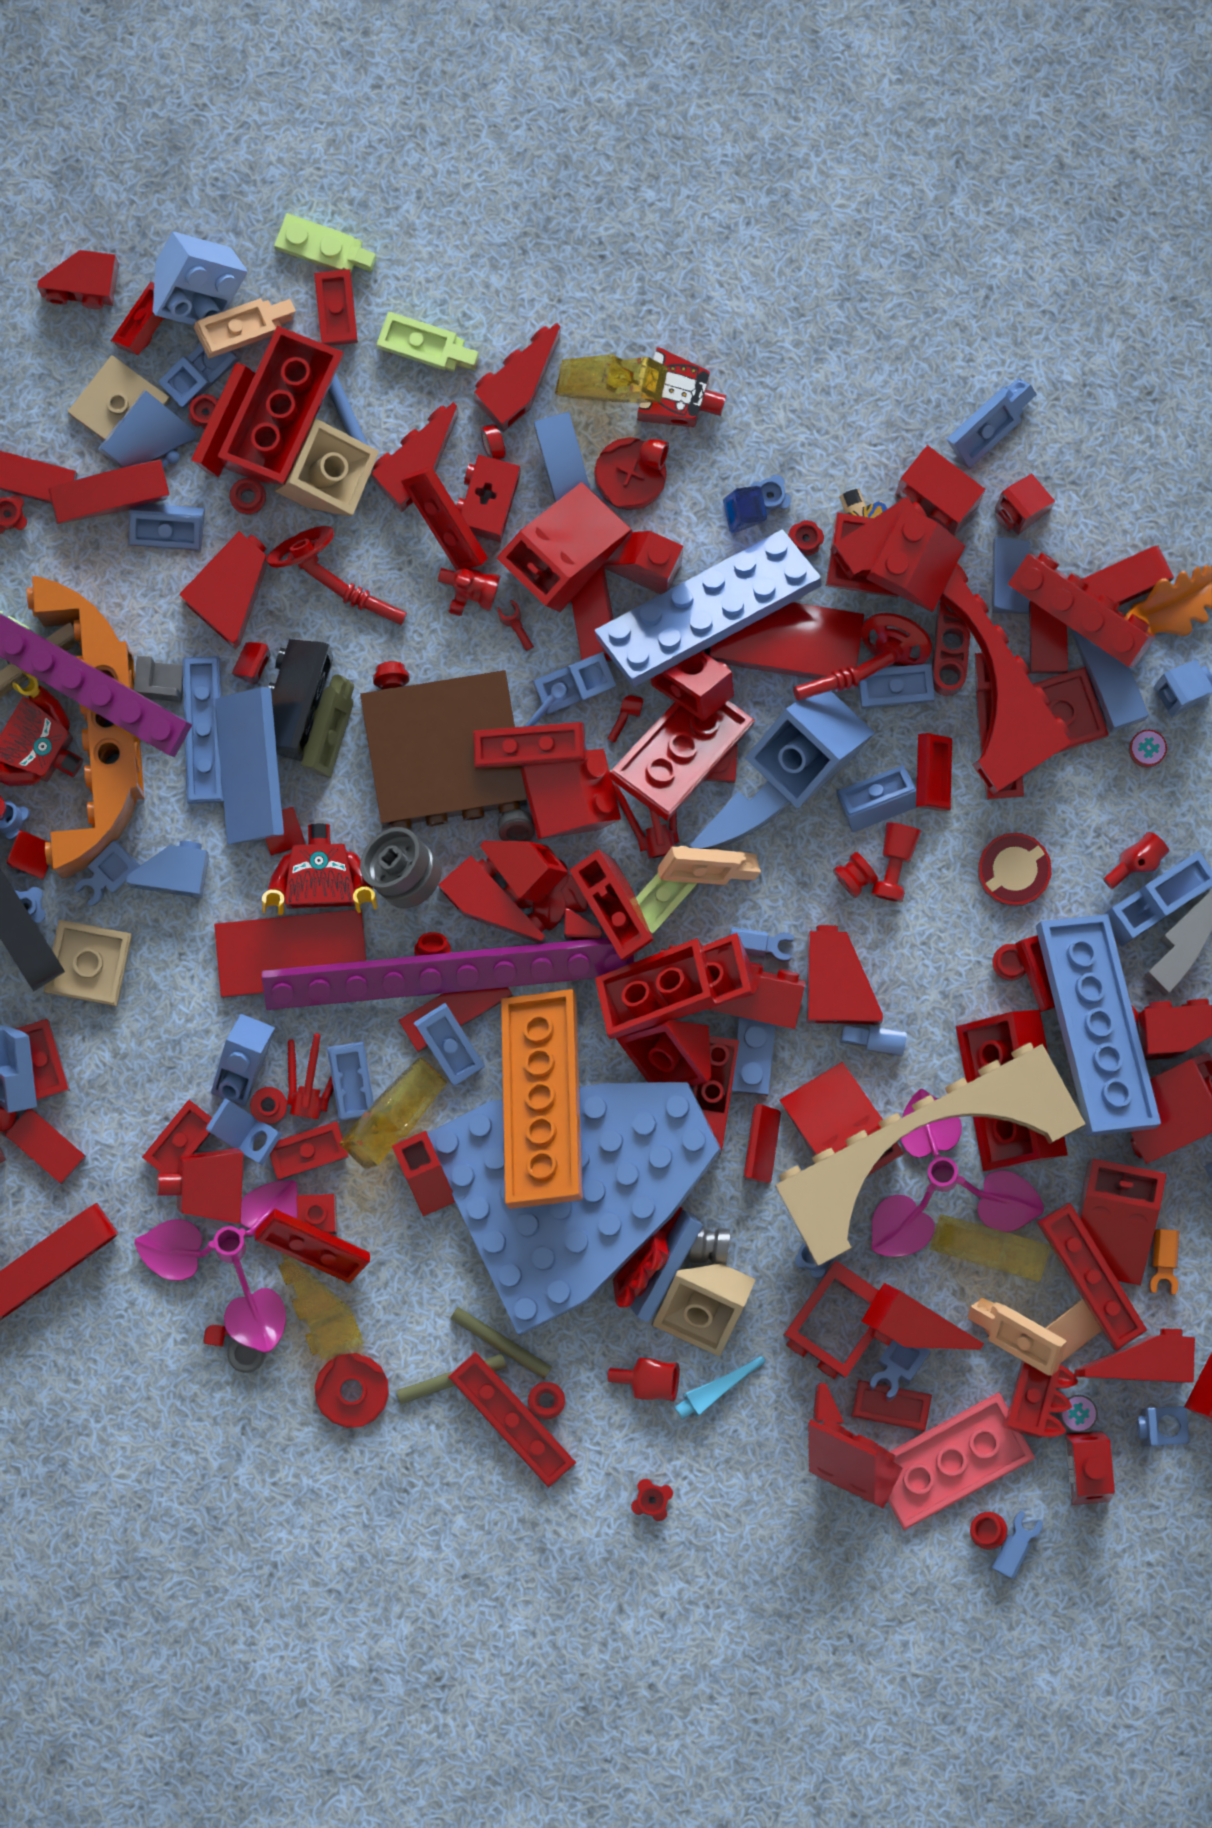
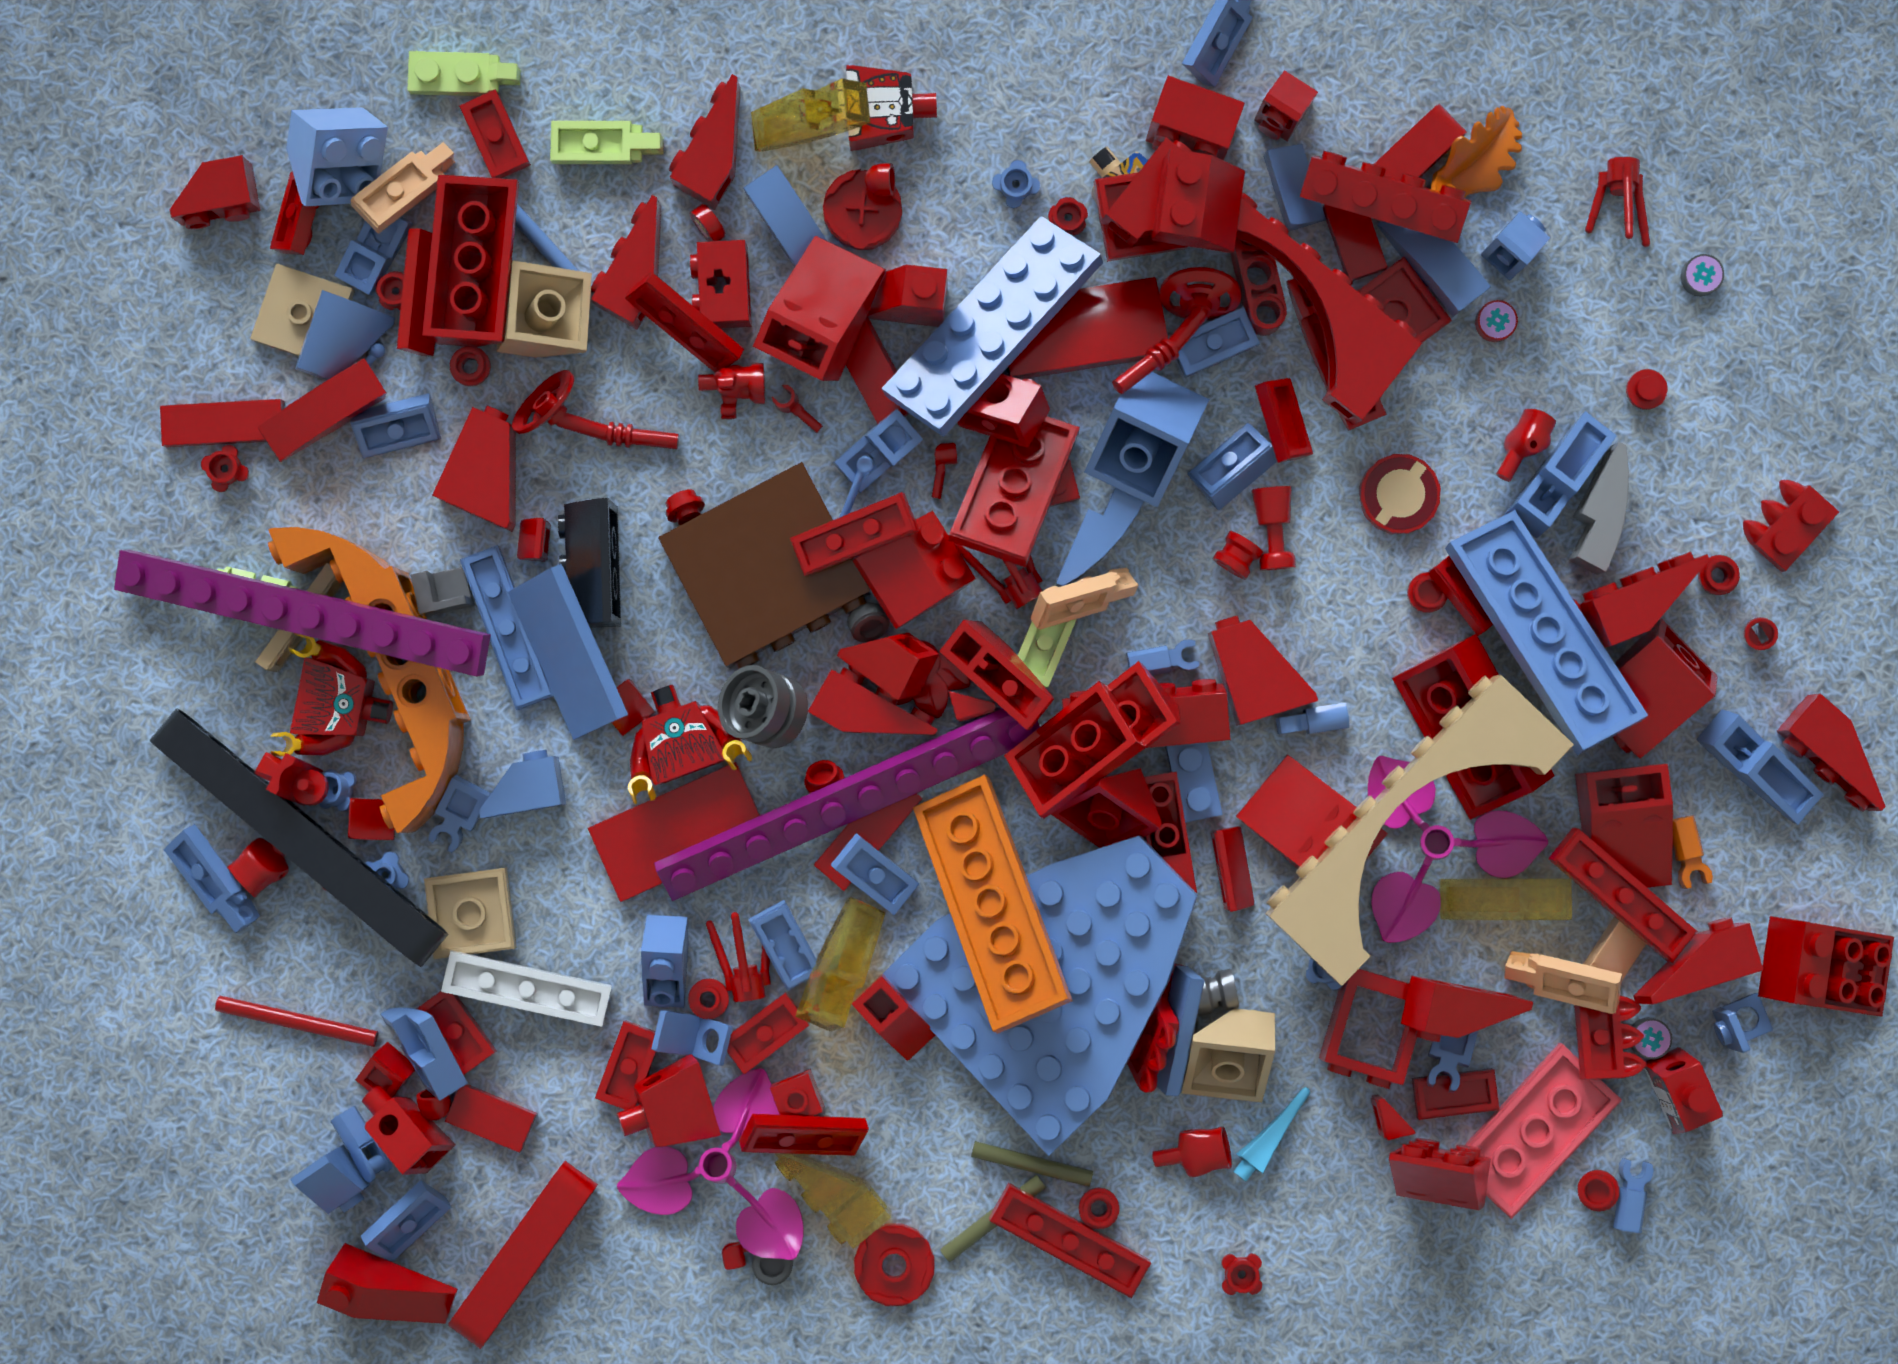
camera: 15 degrees left, 5 degrees up
olive hinge [301,674,354,778] -> none
clear blue slope [723,486,767,533] -> none
none -> white plate [441,950,612,1027]

